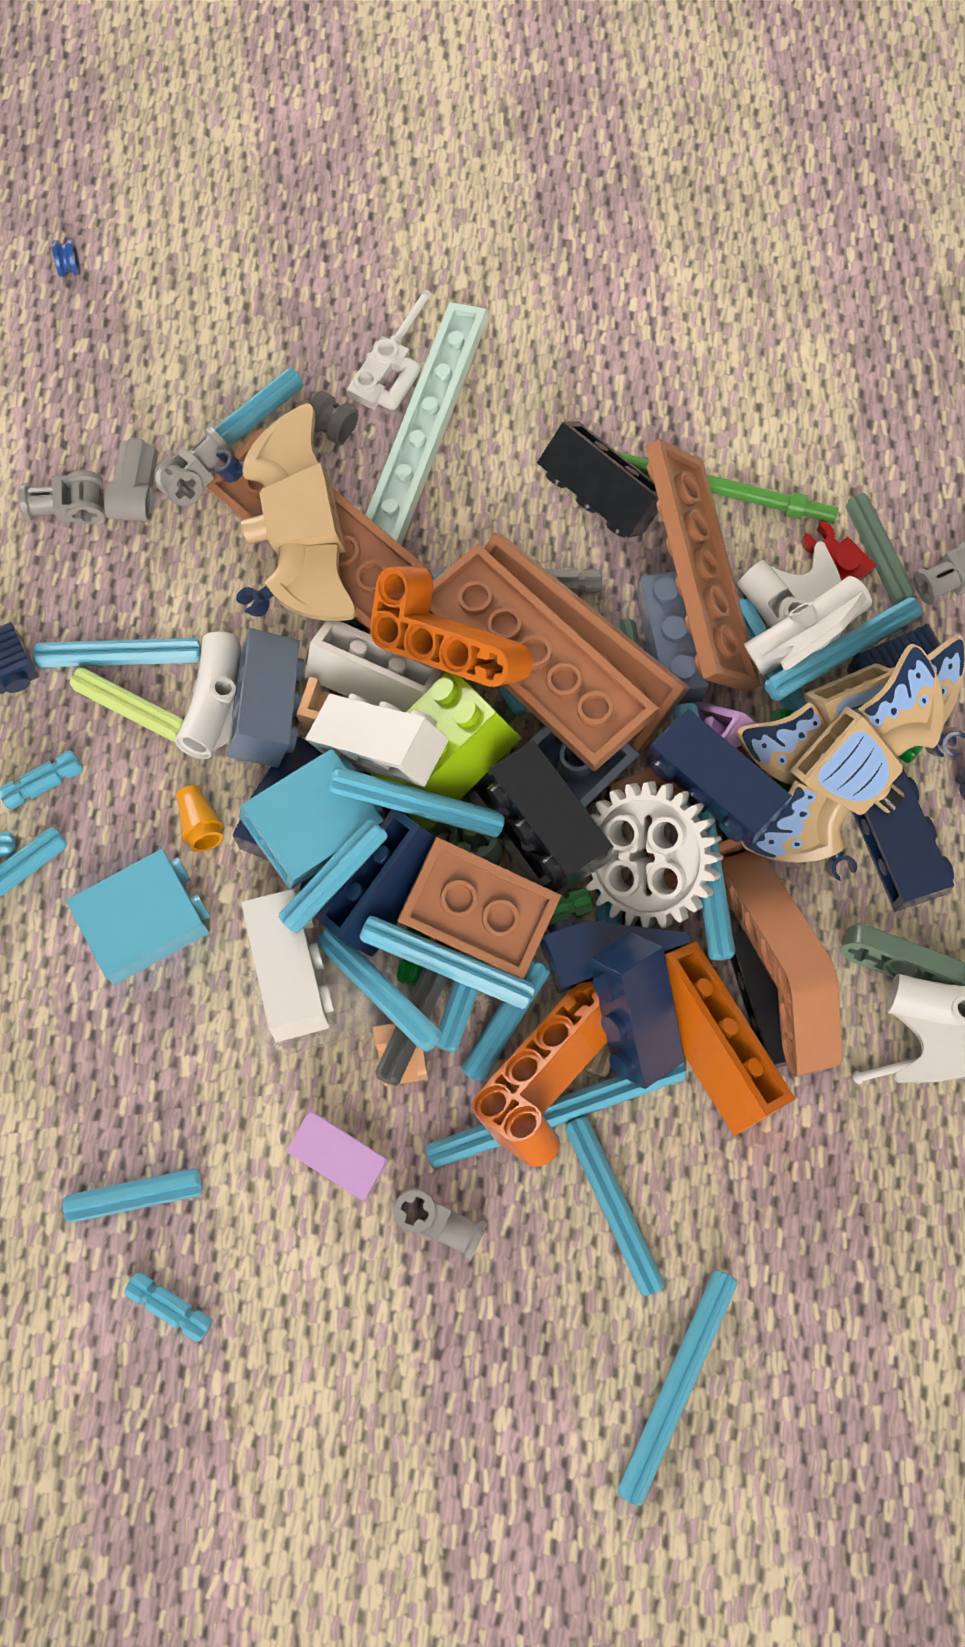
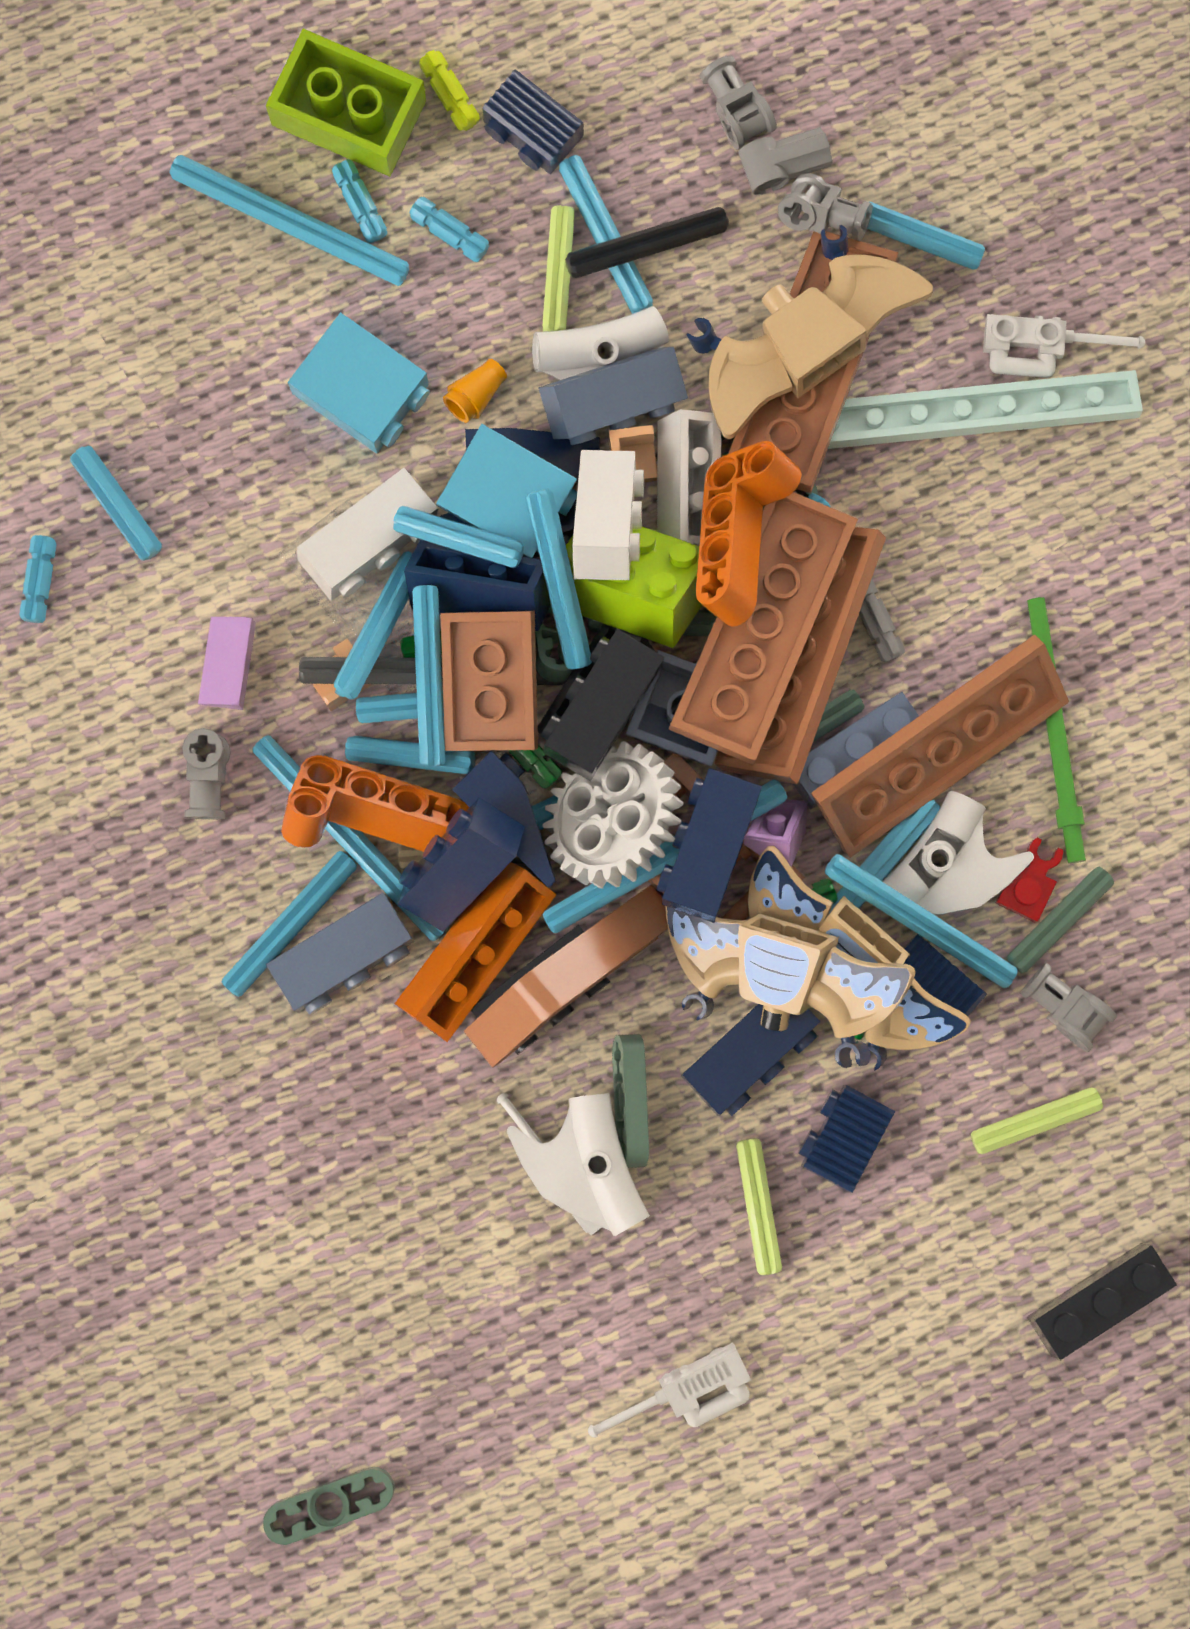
camera: 65 degrees right, 10 degrees up
dark grey wheel [309,390,359,446] -> none
black brick [537,421,659,538] -> none
medium azure axle [618,1270,738,1506] -> none
white pin [744,576,872,677] -> none
none -> sand blue brick [266,892,414,1015]
none -> black axle [565,207,729,278]

